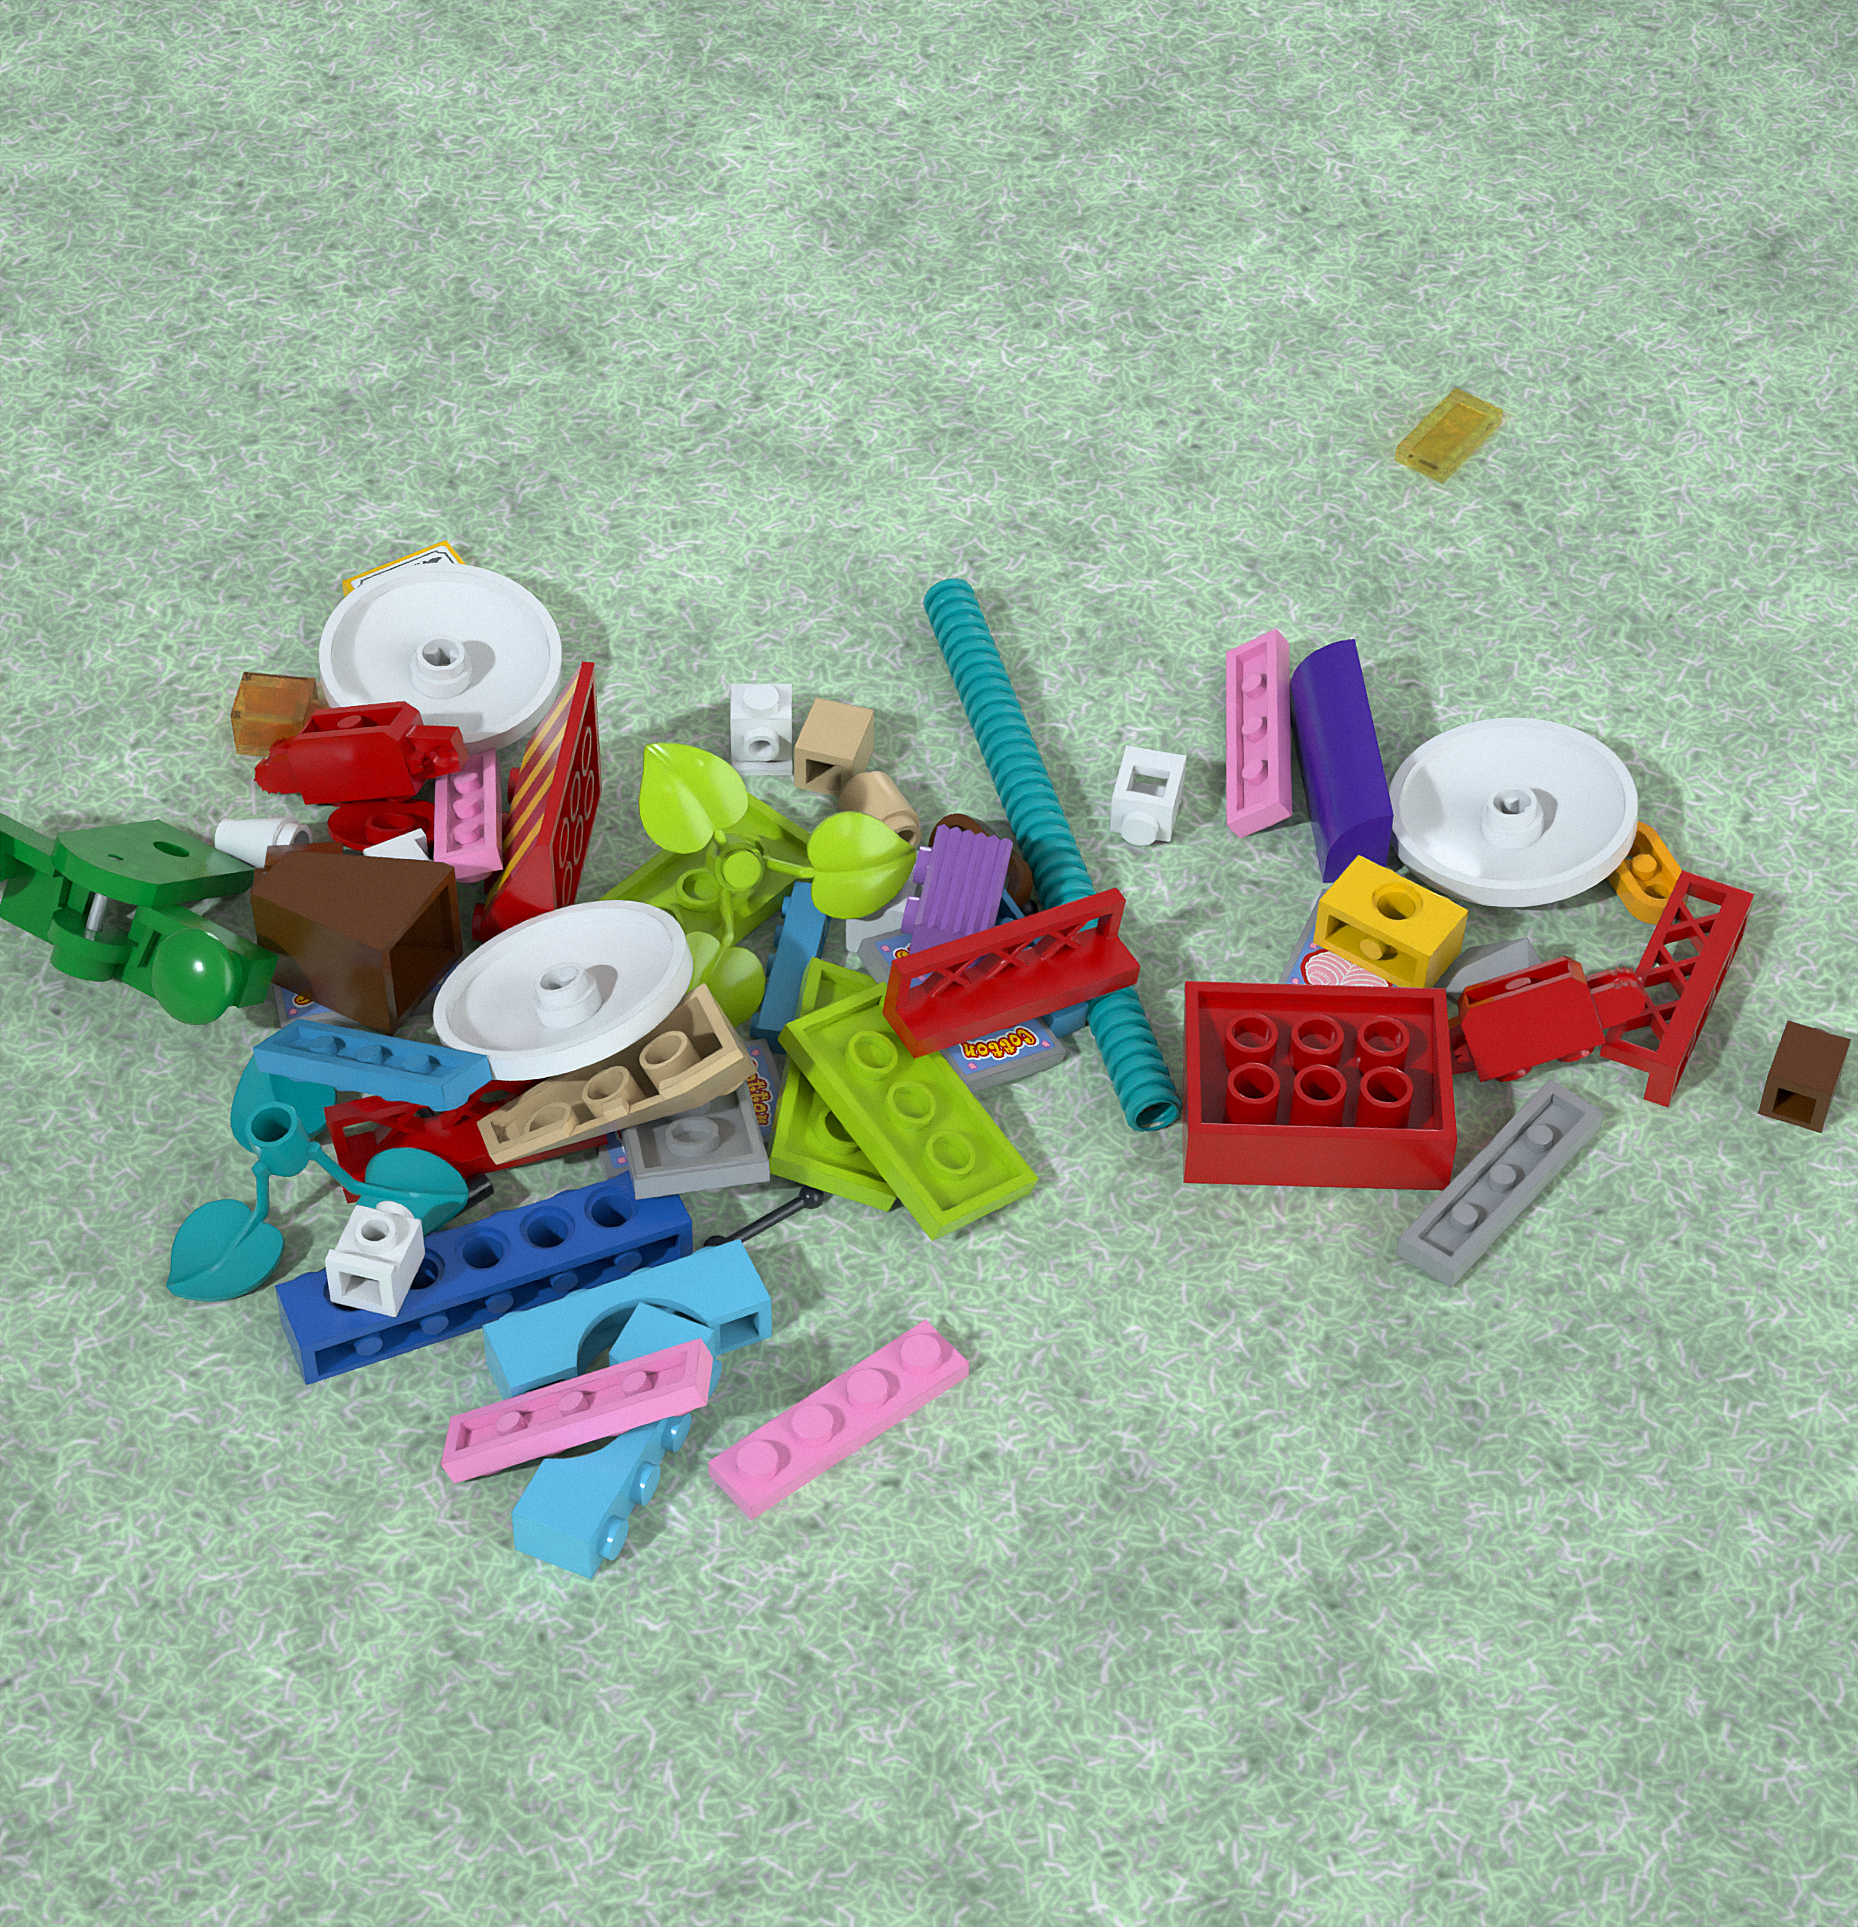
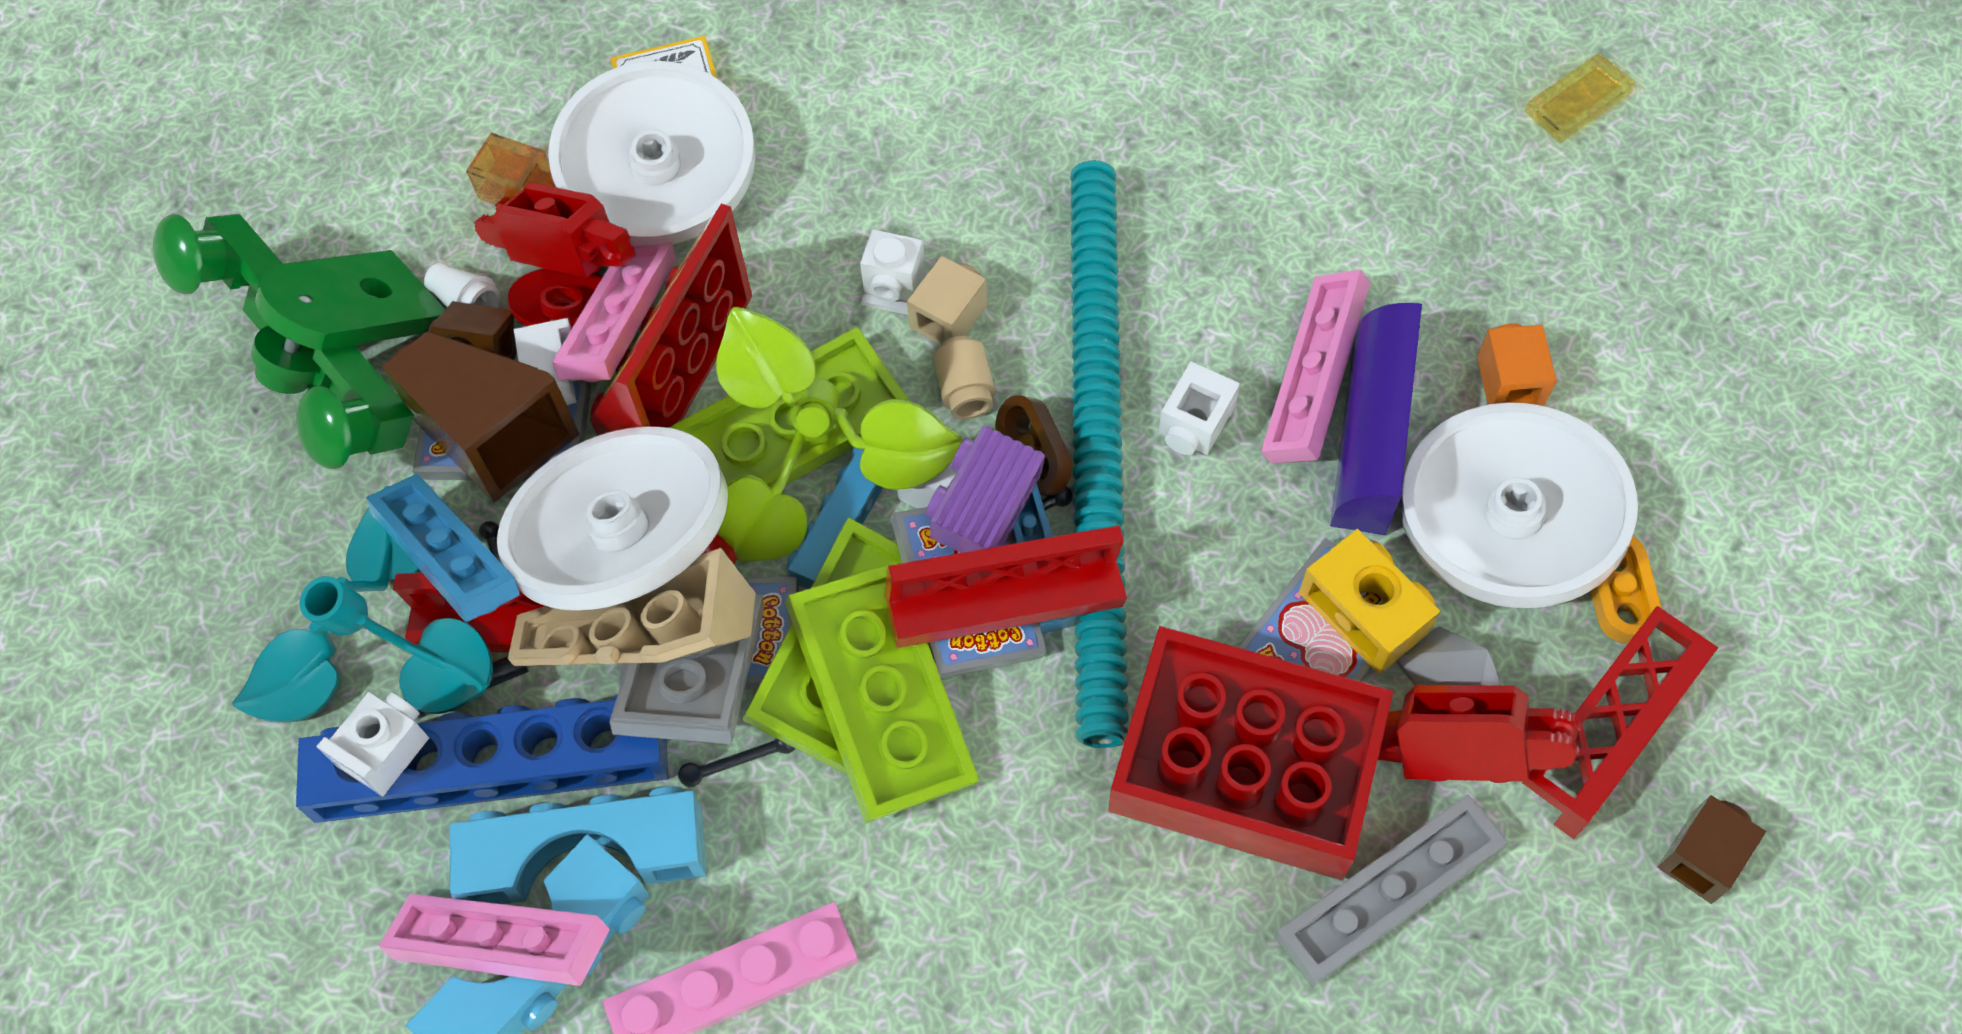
camera: 20 degrees right, 15 degrees up
none -> orange brick [1477,323,1557,406]

